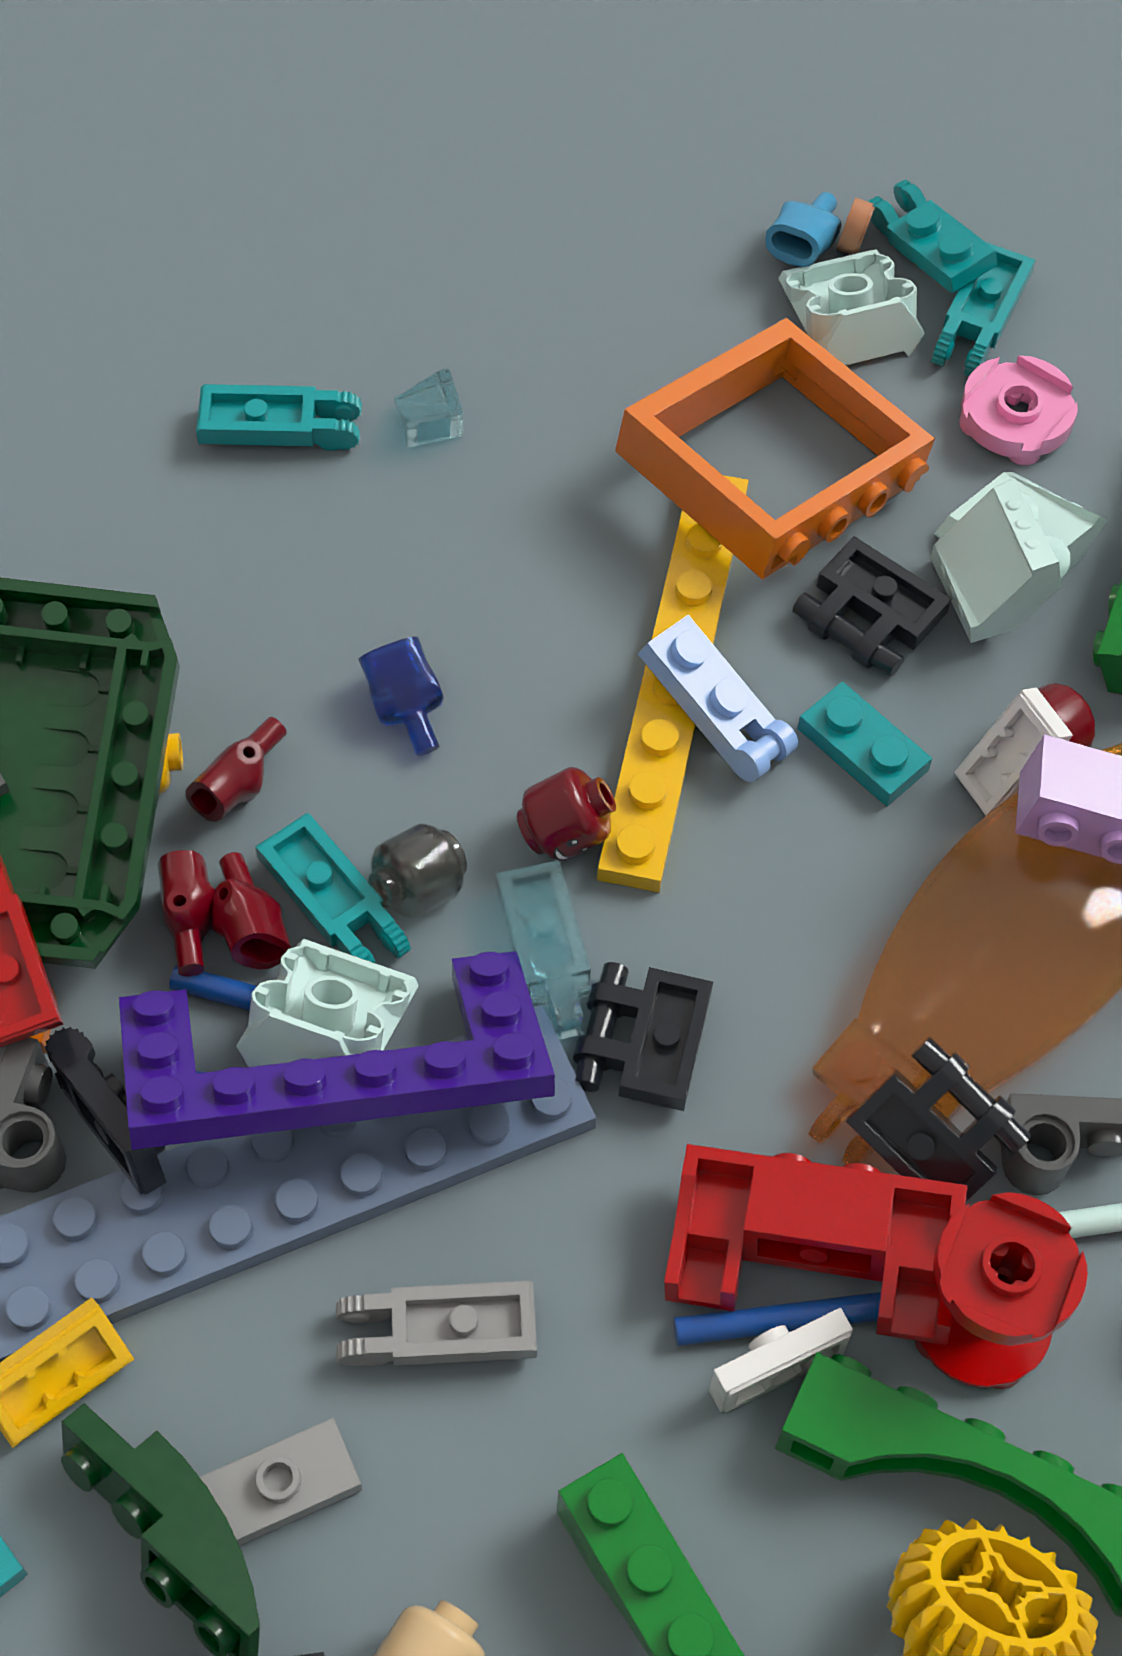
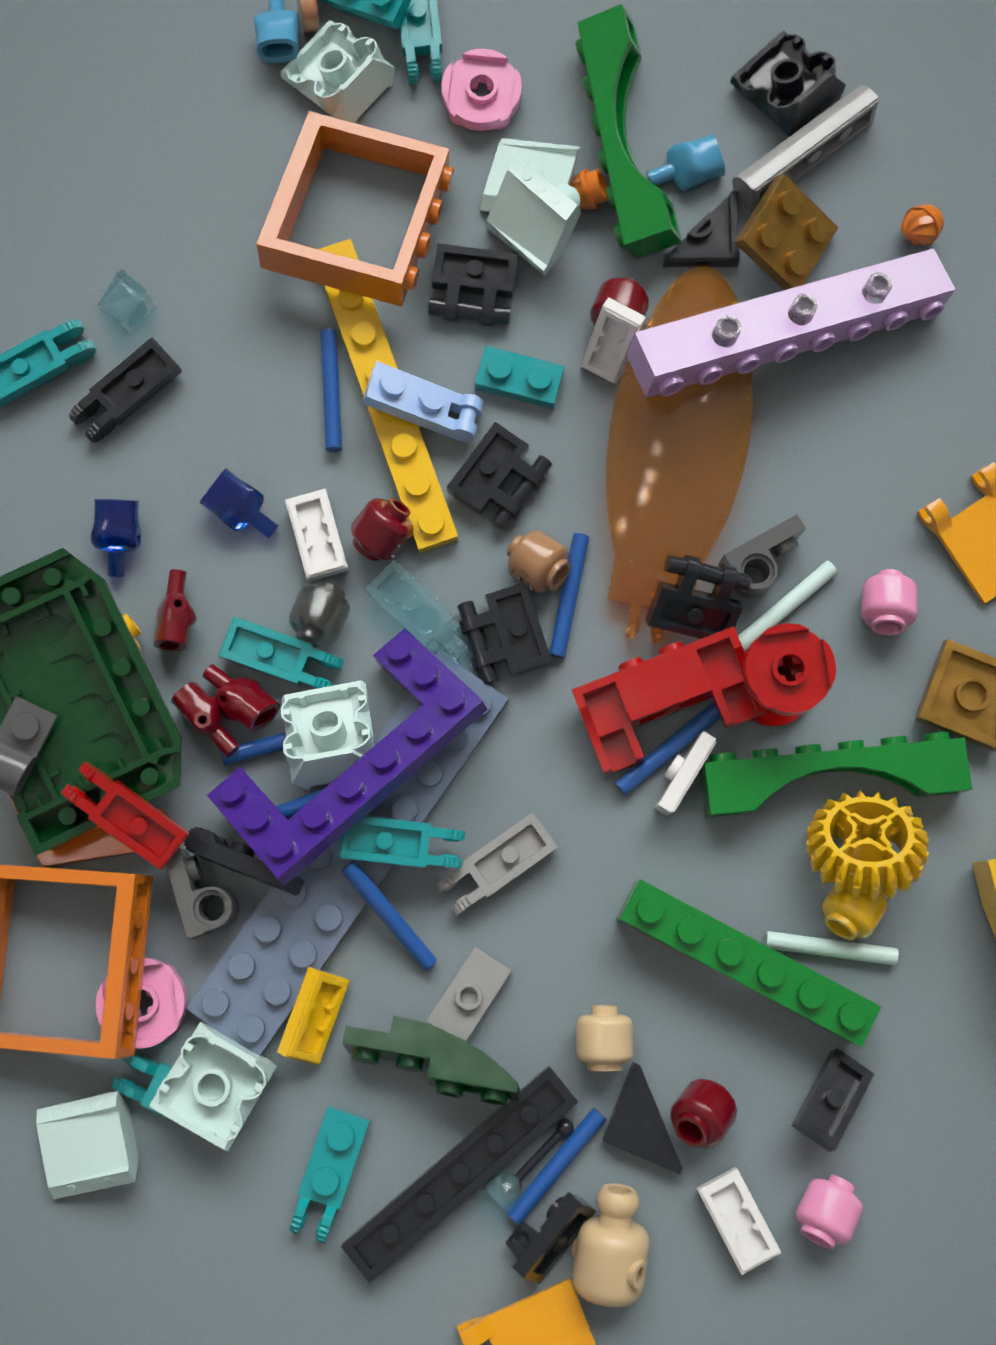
camera: 30 degrees left, 20 degrees up
none -> black hinge [68,338,182,443]
none -> clear blue piece [91,499,141,577]
none -> white plate [285,489,349,582]
none -> blue bar [320,328,342,452]
none -> teal hinge [338,816,465,868]
none -> blue bar [341,860,437,971]
none -> black plate [446,422,553,531]
none -> medium nougat head [507,530,571,593]
none -> blue bar [549,533,590,659]
none -> orange plate [570,169,608,210]

